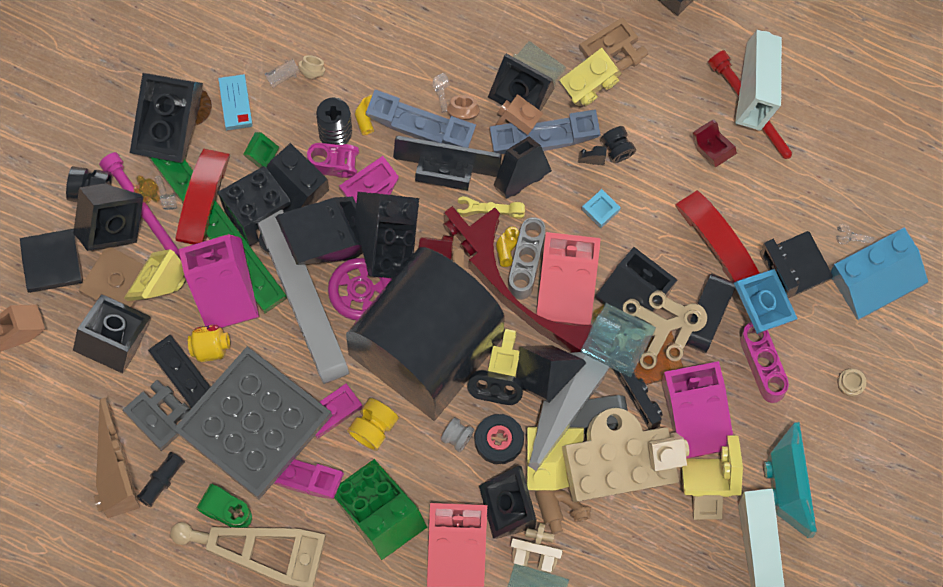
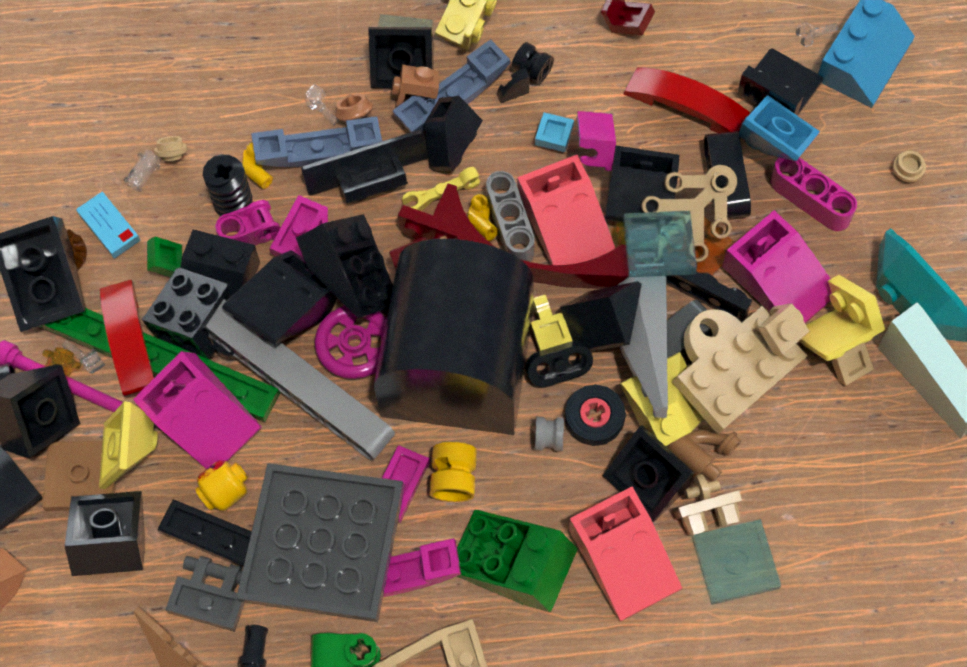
camera: 25 degrees left, 5 degrees down
none -> dark pink hinge [576,111,616,171]

